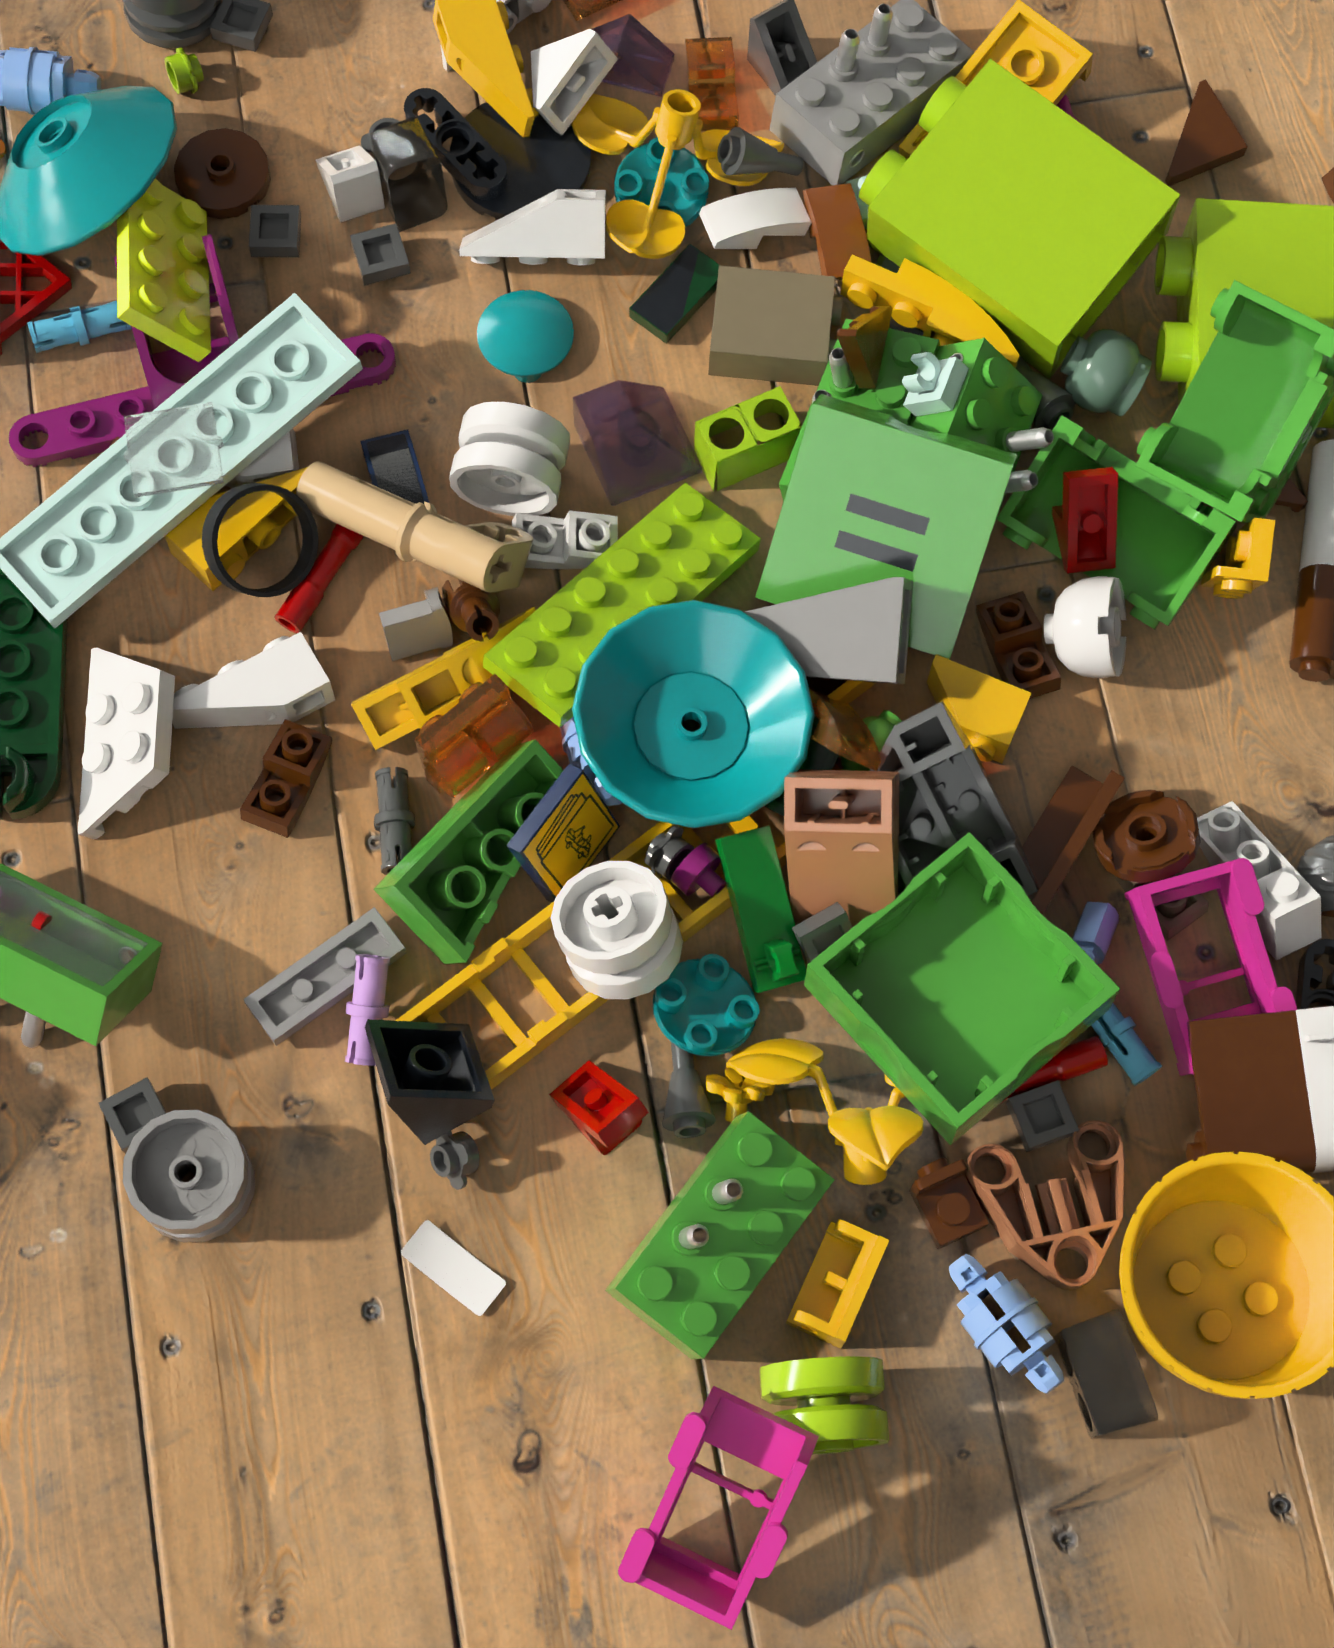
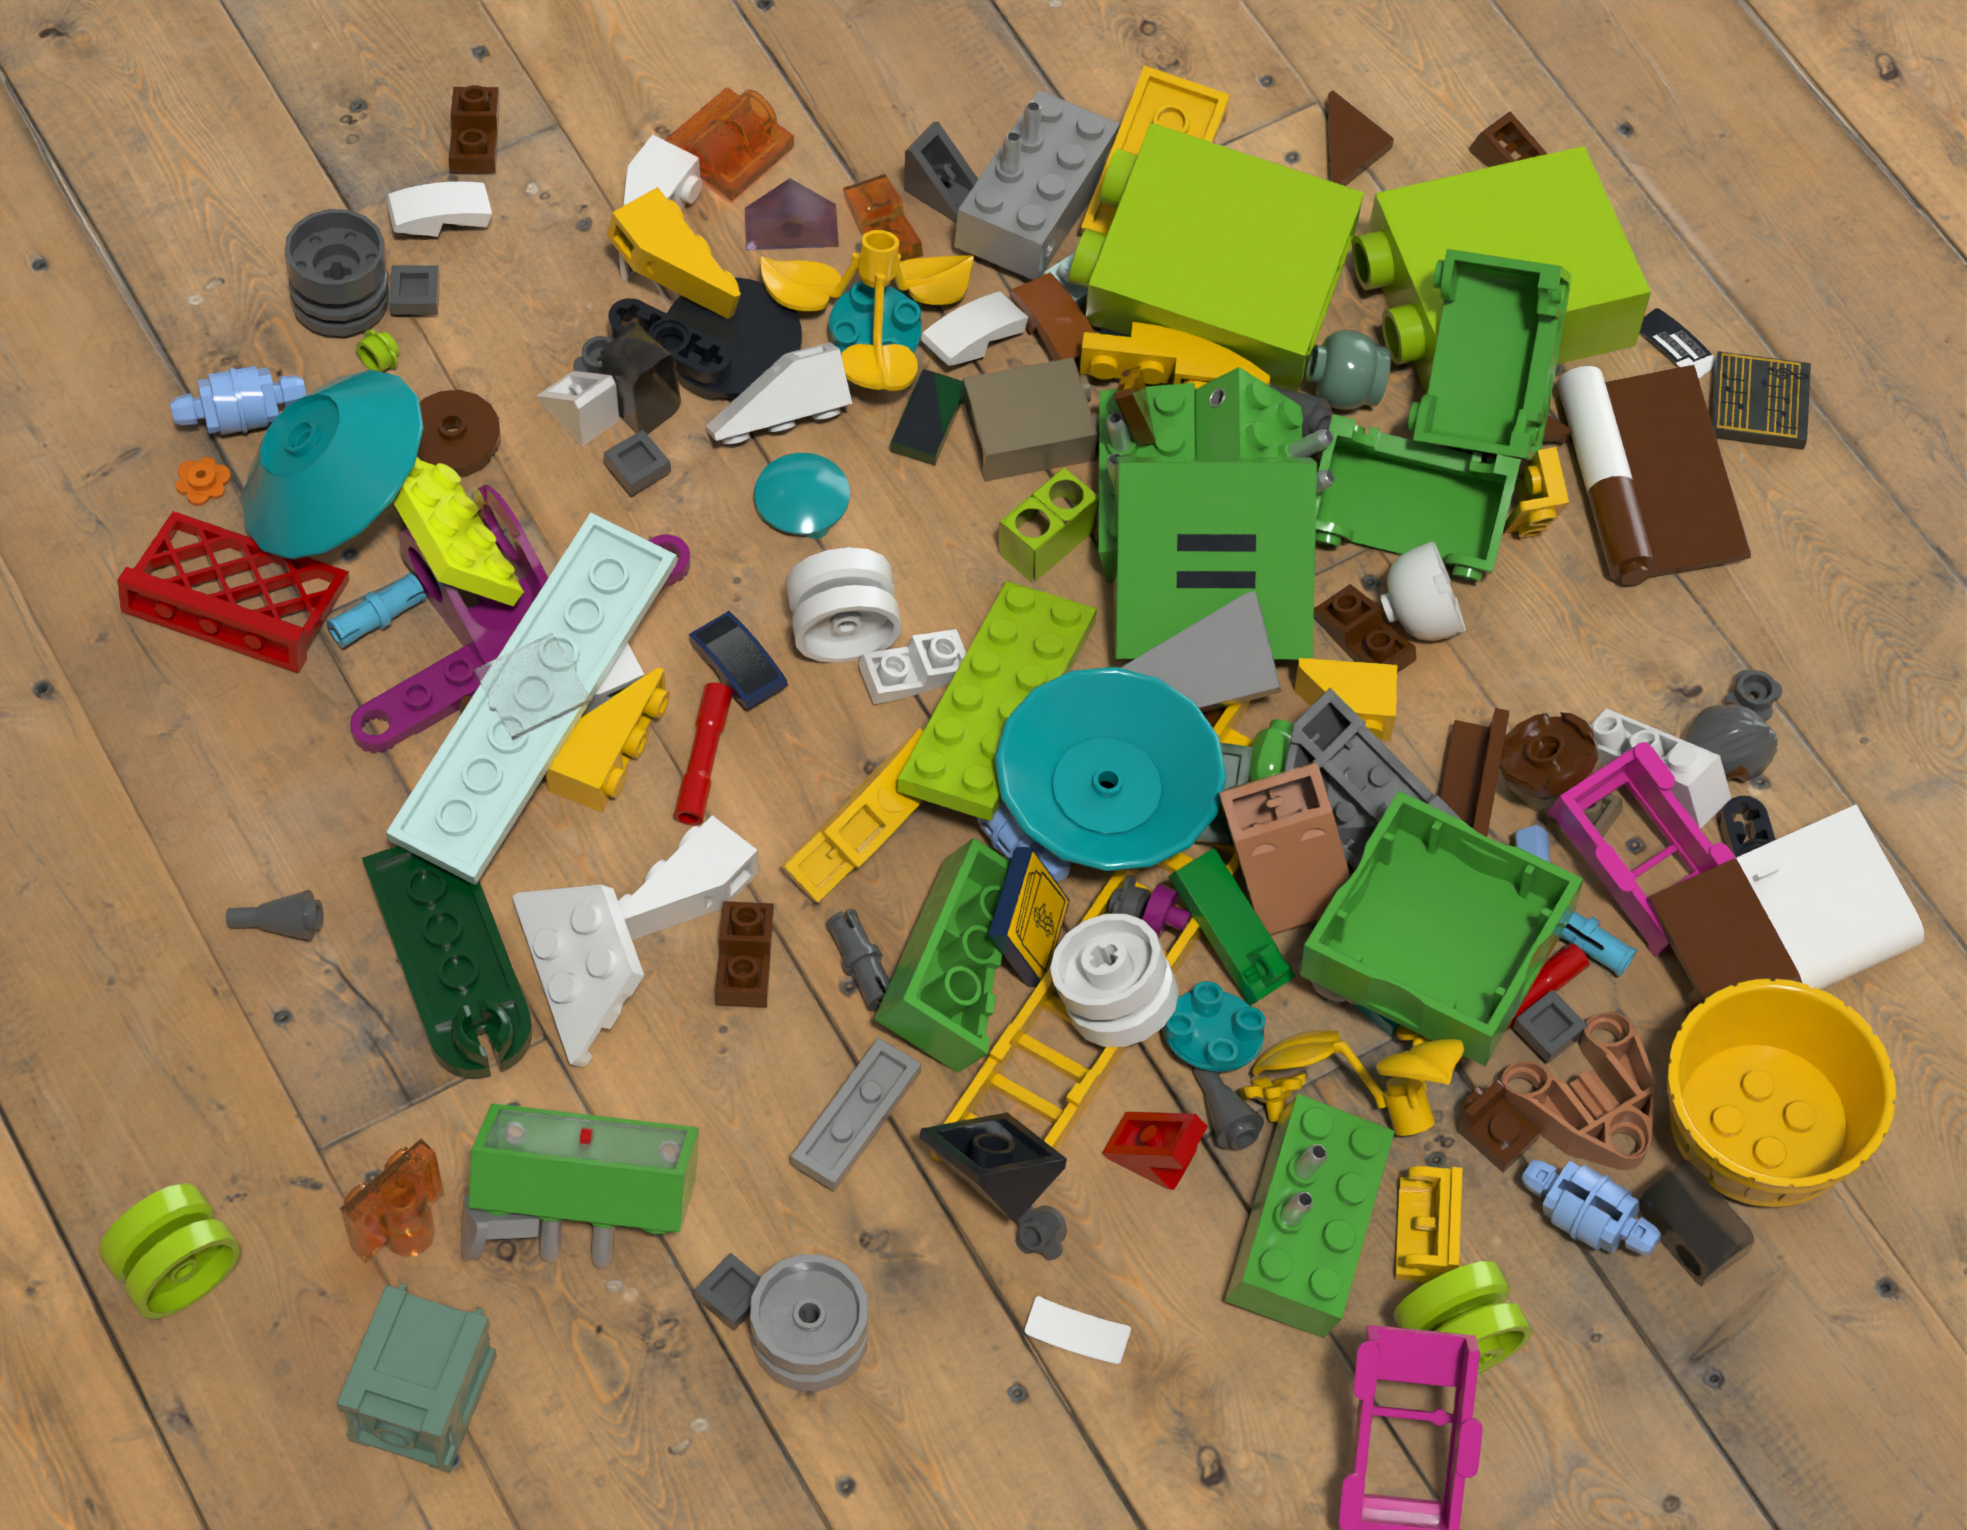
camera: 20 degrees left, 10 degrees down
black tyre [202,483,319,597] -> none
dark grey plate [249,205,301,257] -> none
tan piece [296,461,533,593] -> none
lavender pin [345,954,390,1066] -> none
light grey tile [379,587,453,661] -> none
clear orange plate [414,674,534,798] -> none
reddish brown arm [442,580,500,642] -> none
white slope [531,29,618,135] -> none
slope [573,380,702,506] -> none
dark grey cone [717,127,804,176] -> none
dark grey plate [792,902,852,963] -> none
clear orange slope [809,688,881,771] -> none
light aqua tile [902,352,969,417] -> none
red slope [1052,467,1118,574] -> none

